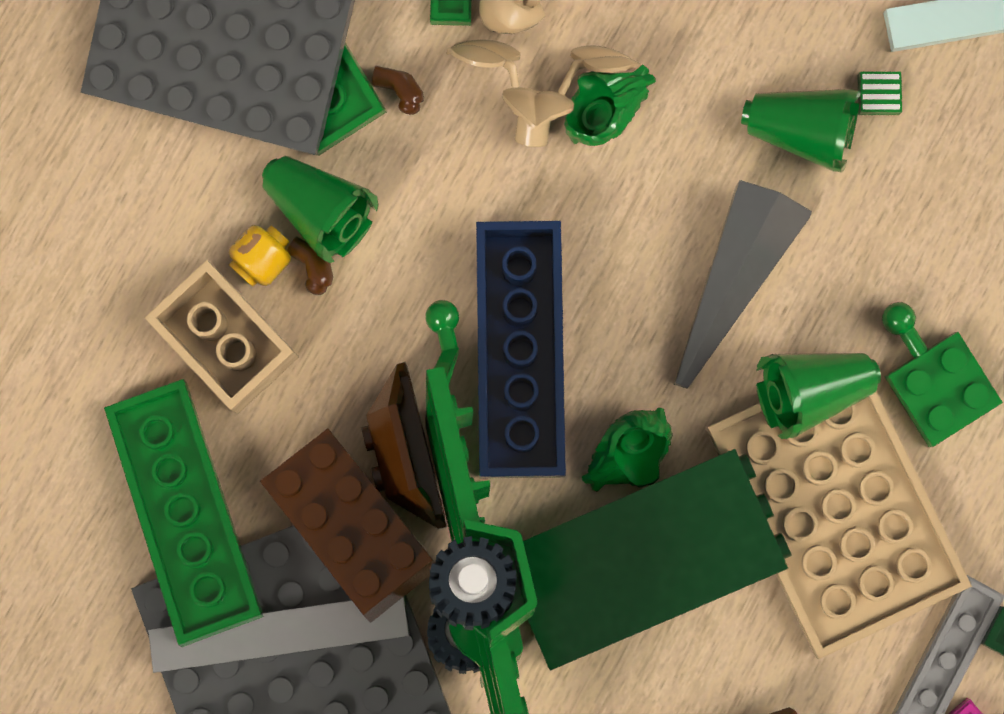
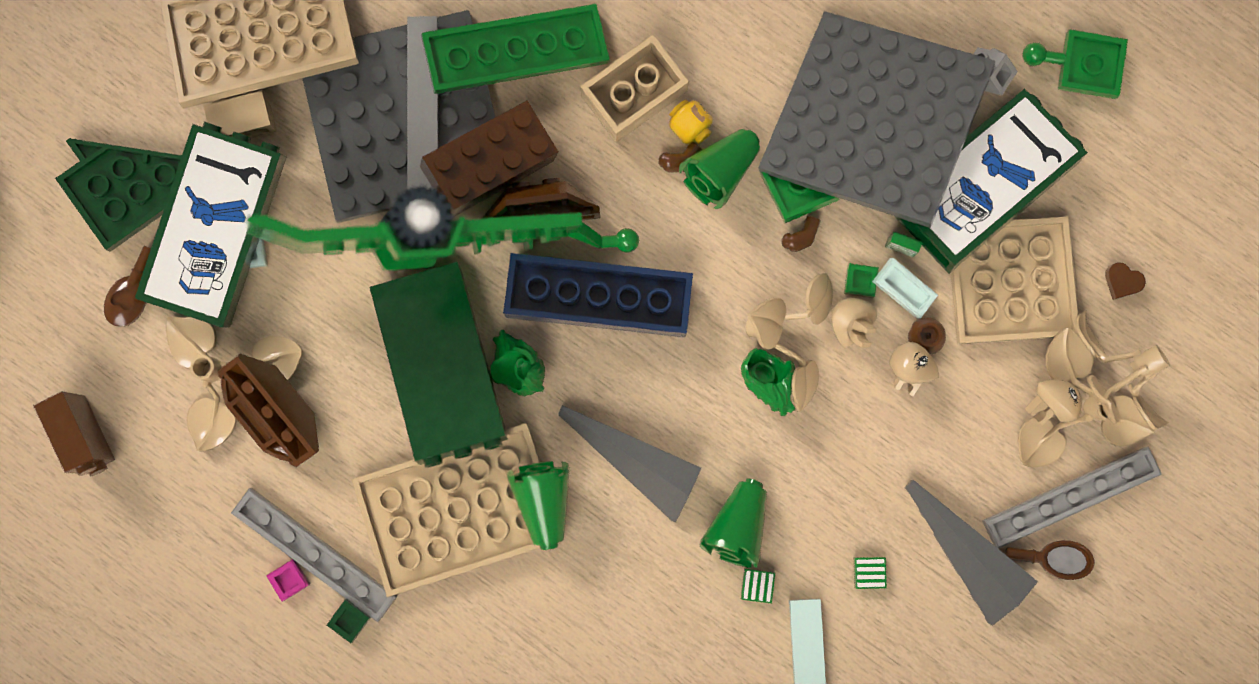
camera: 90 degrees right, 0 degrees up
green plate [882,302,1003,447] -> none

